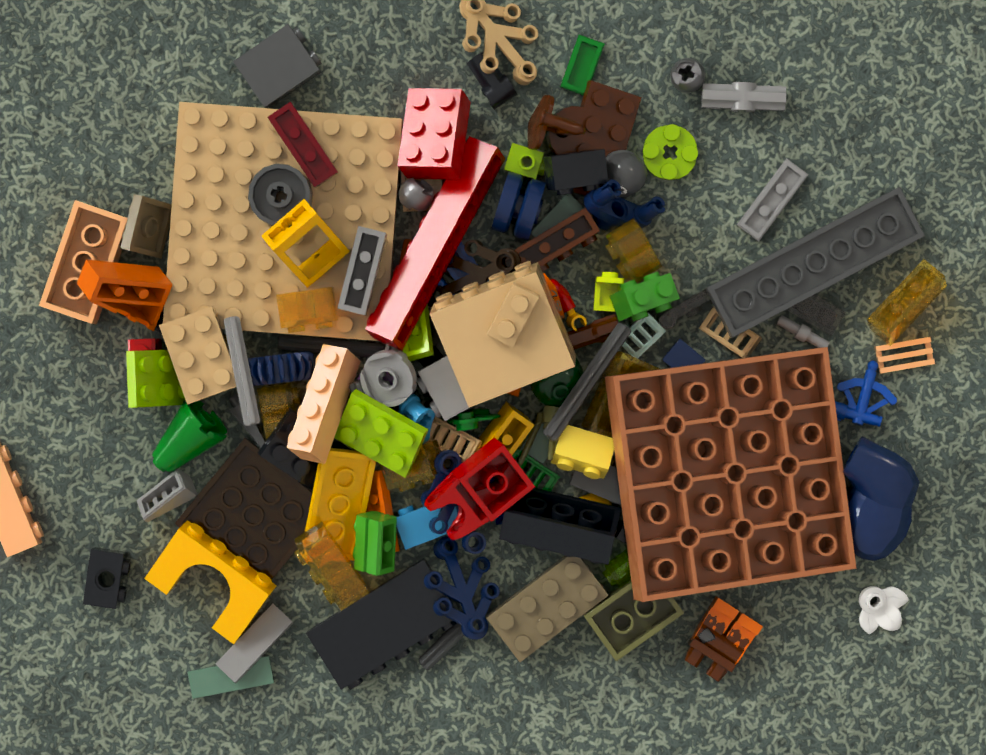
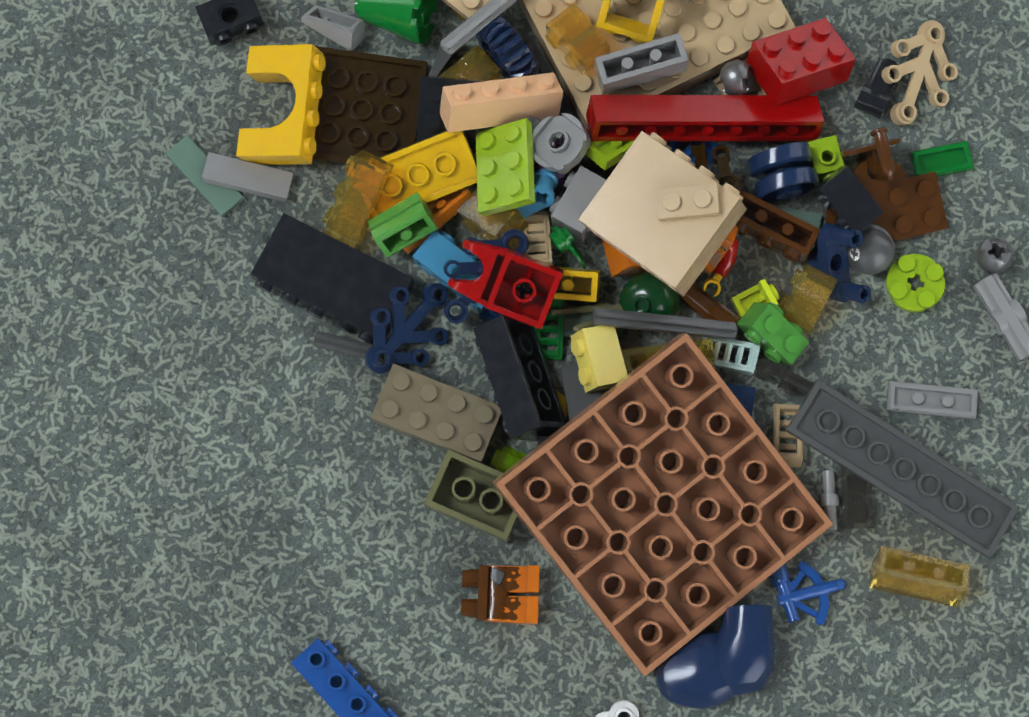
camera: 60 degrees right, 10 degrees down
light nougat tile [875,337,935,374] -> none

